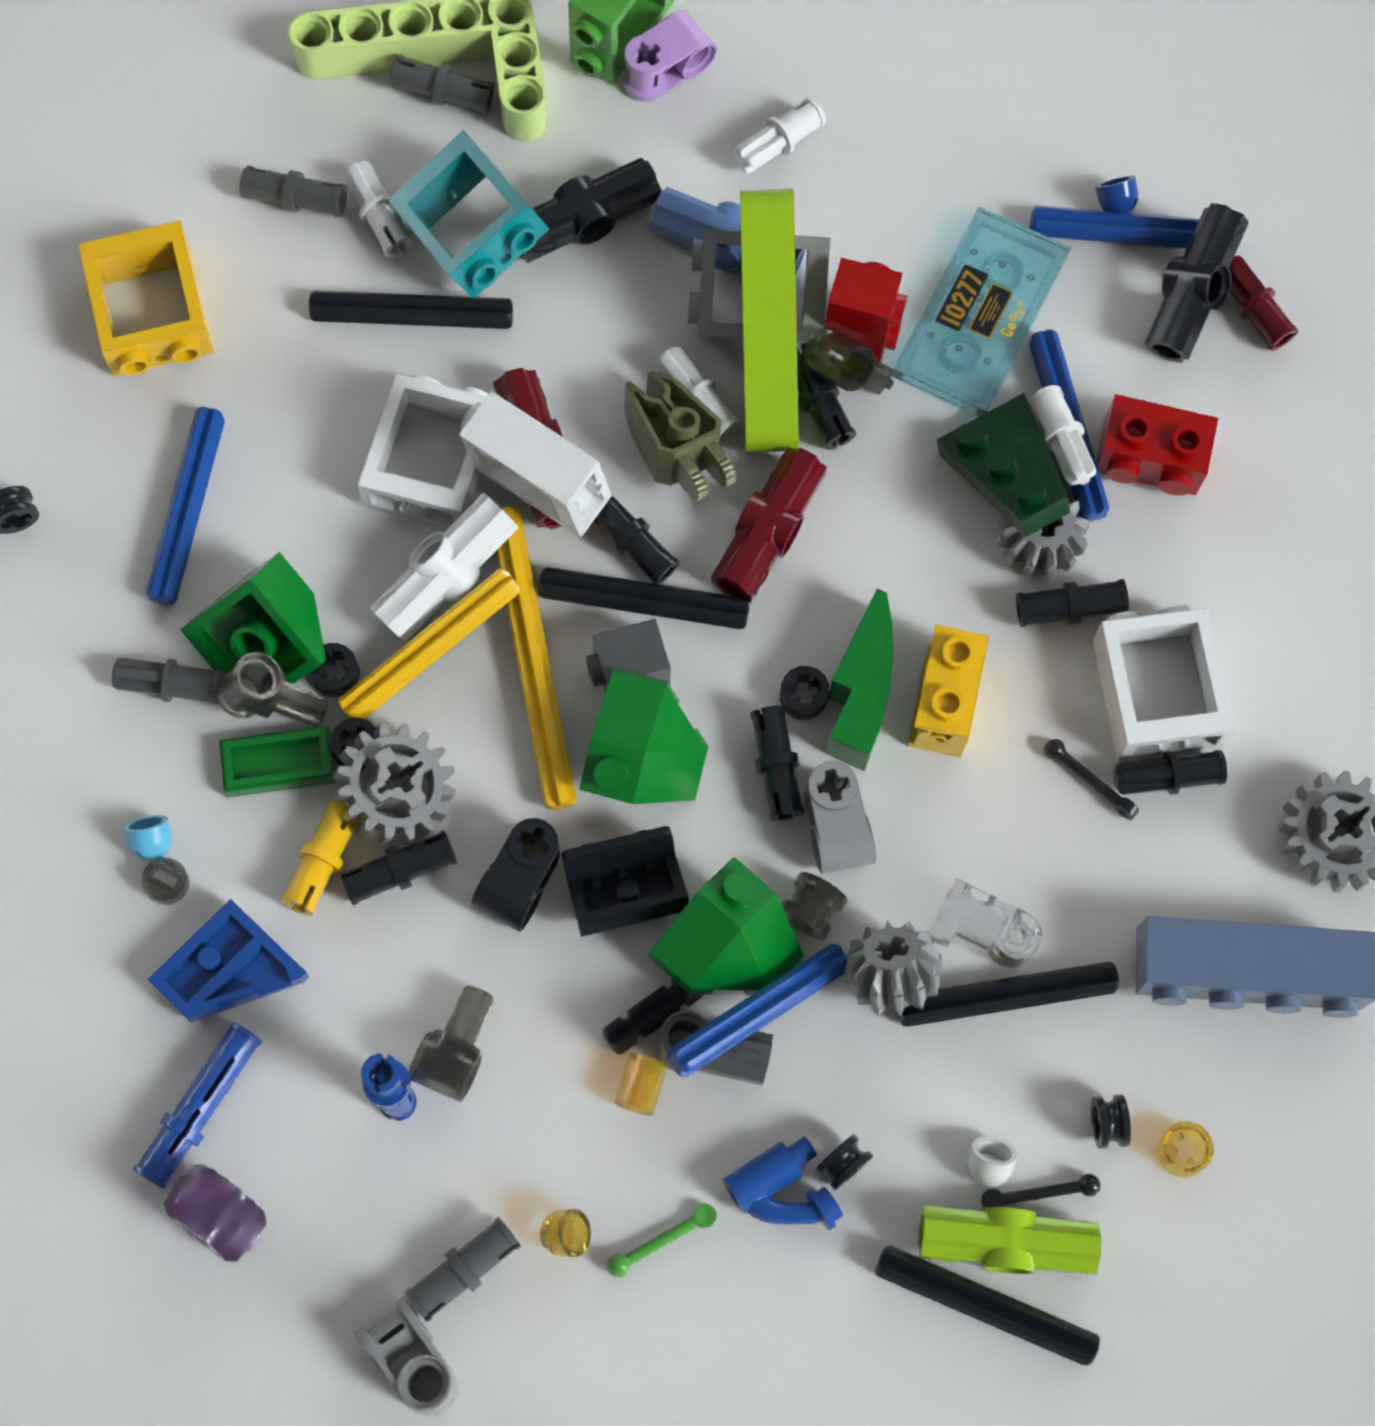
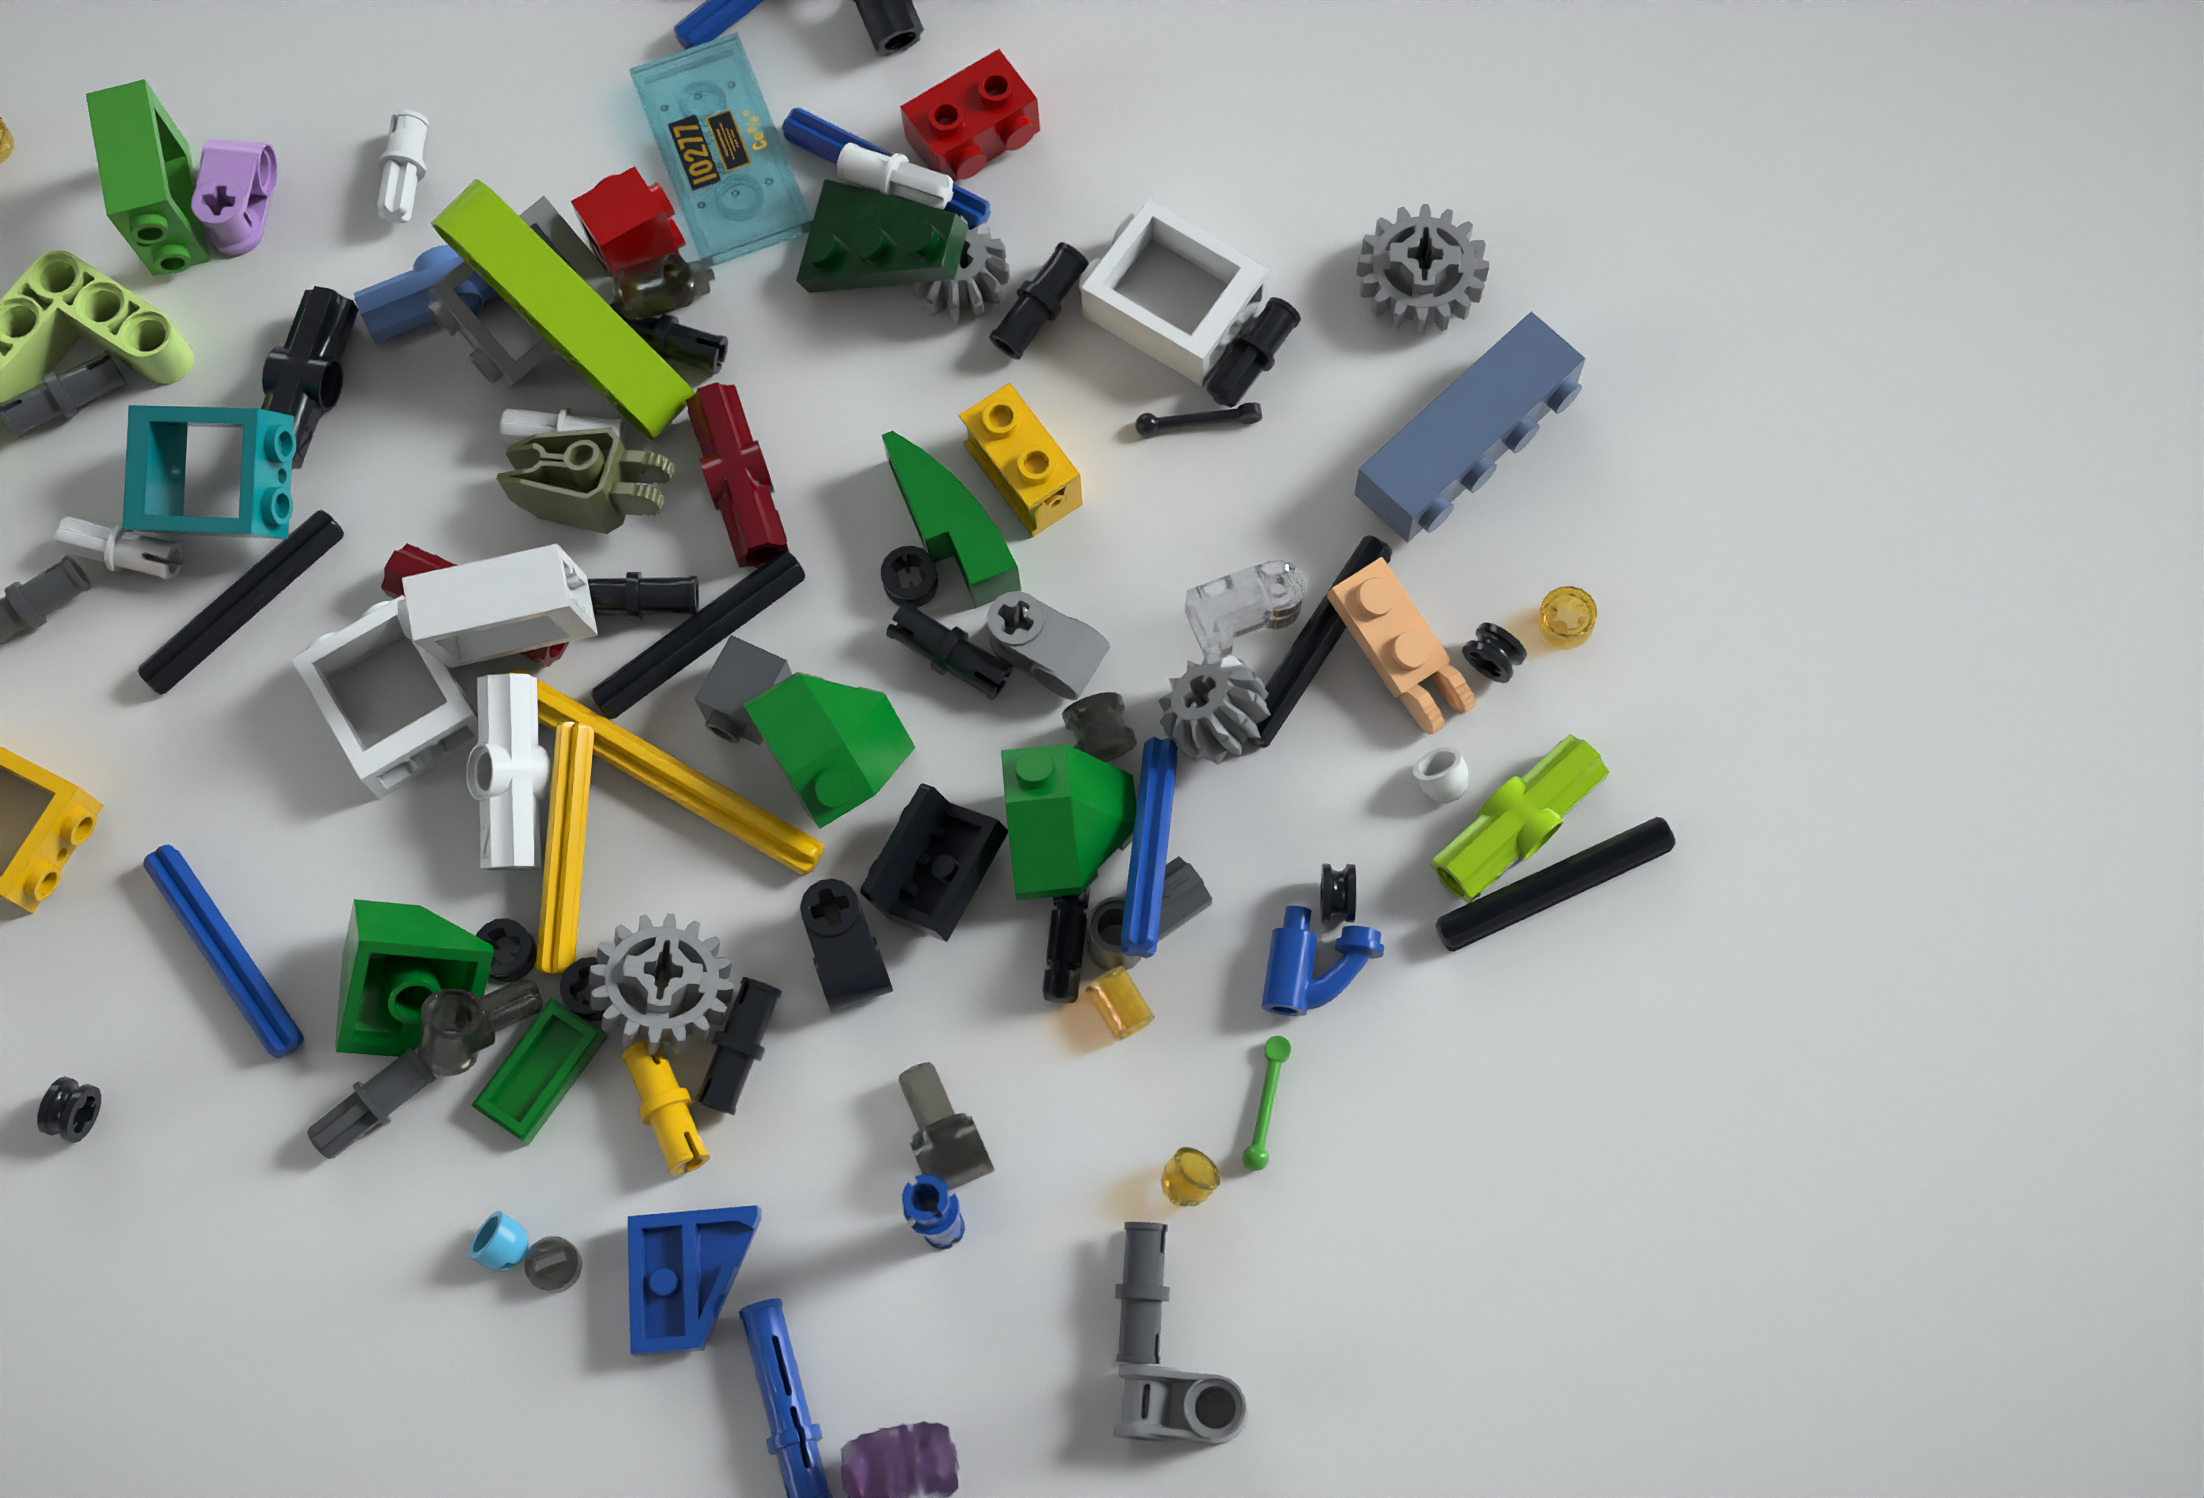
camera: 40 degrees left, 0 degrees up
black hinge [981,1174,1101,1209] -> none
none -> light nougat hinge [1326,557,1476,735]

